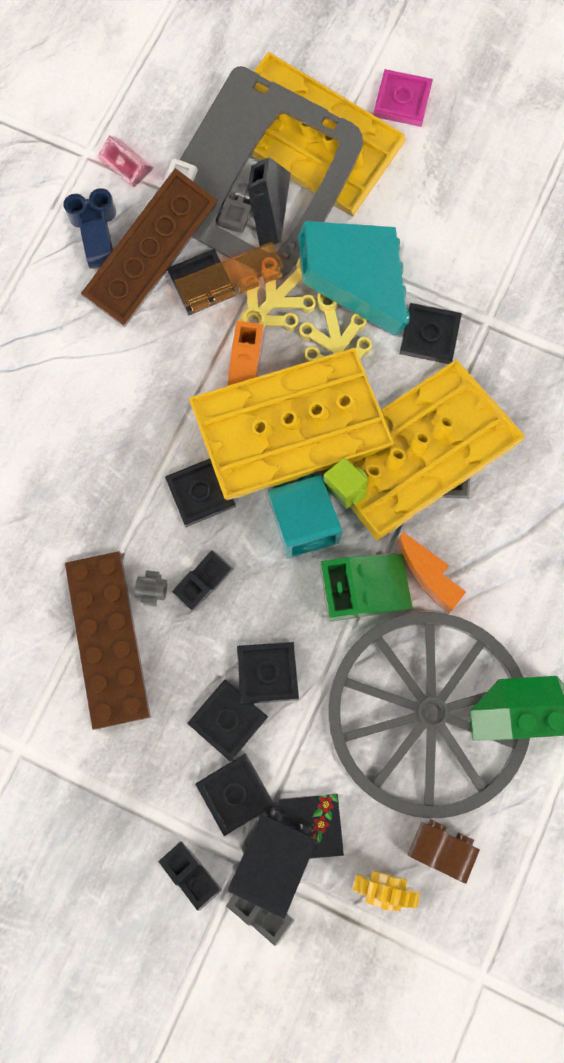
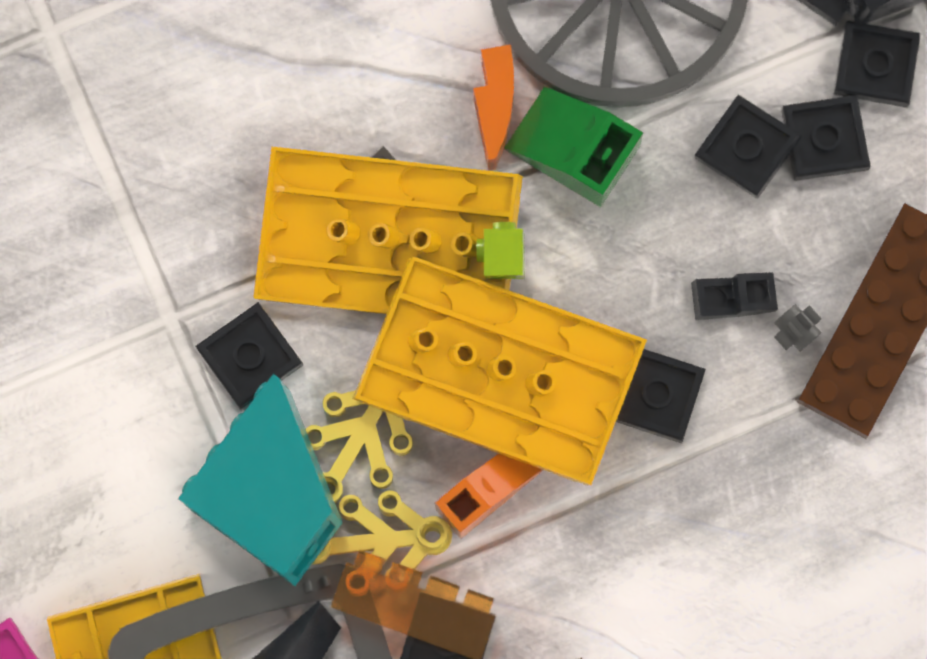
camera: 140 degrees left, 0 degrees up
teal slope [268,474,343,559] -> none

